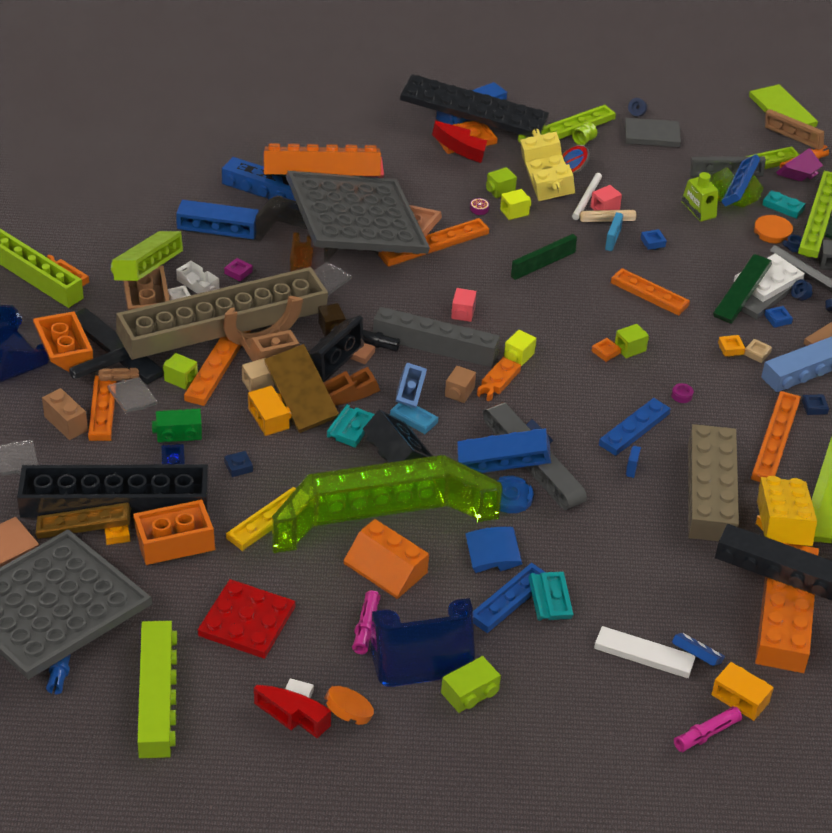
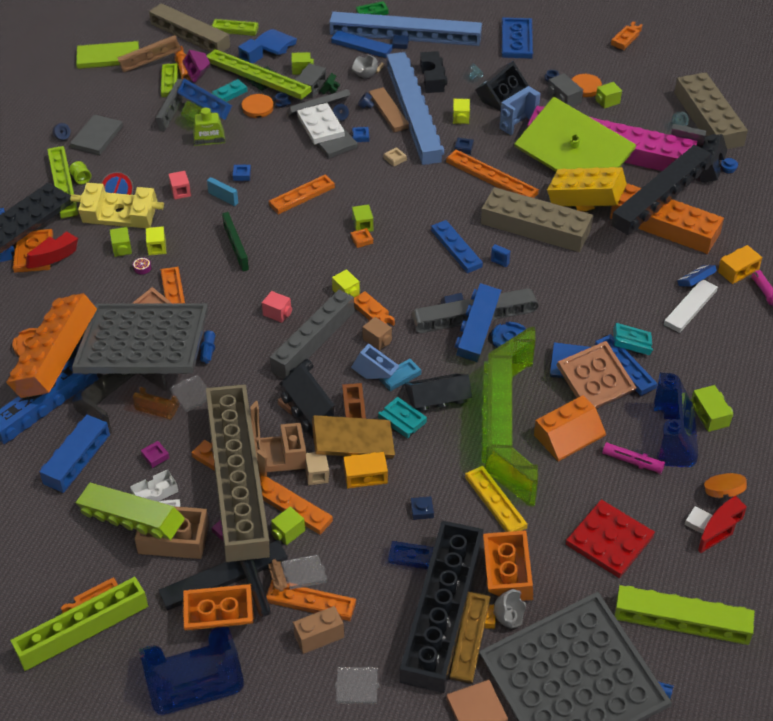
camera: 70 degrees left, 5 degrees up
green brick [152,409,202,442] -> none
dark brown brick [318,303,346,337] -> none
white bar [572,173,602,220] -> none
tan axle [580,210,636,222] -> none
magenta tile [671,383,694,403] -> none
dark green tile [713,254,772,324] -> none
light orange plate [718,335,745,357] -> none
none -> blue axle [200,331,216,364]
none -> light grey hair [494,589,526,629]
none -> nougat plate [557,341,637,408]

